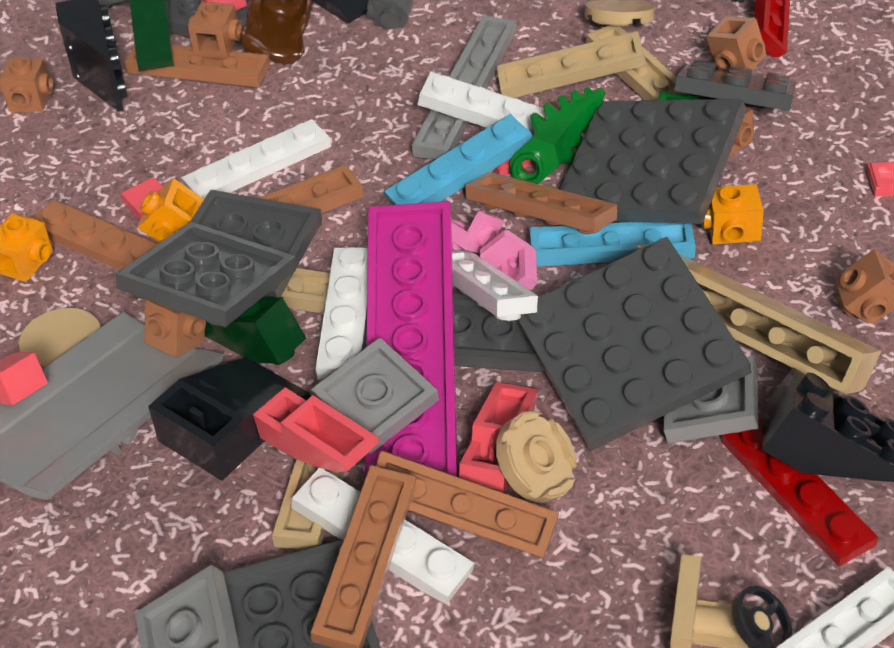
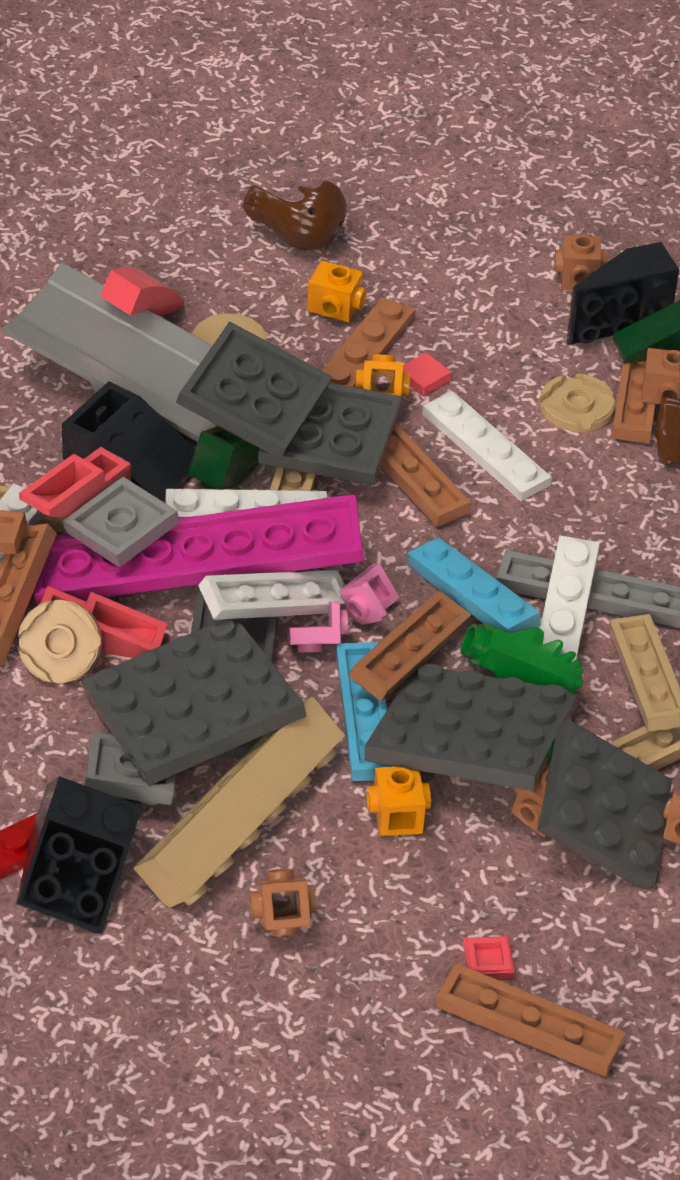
camera: 80 degrees right, 0 degrees up
none -> tan tile [540,374,616,432]

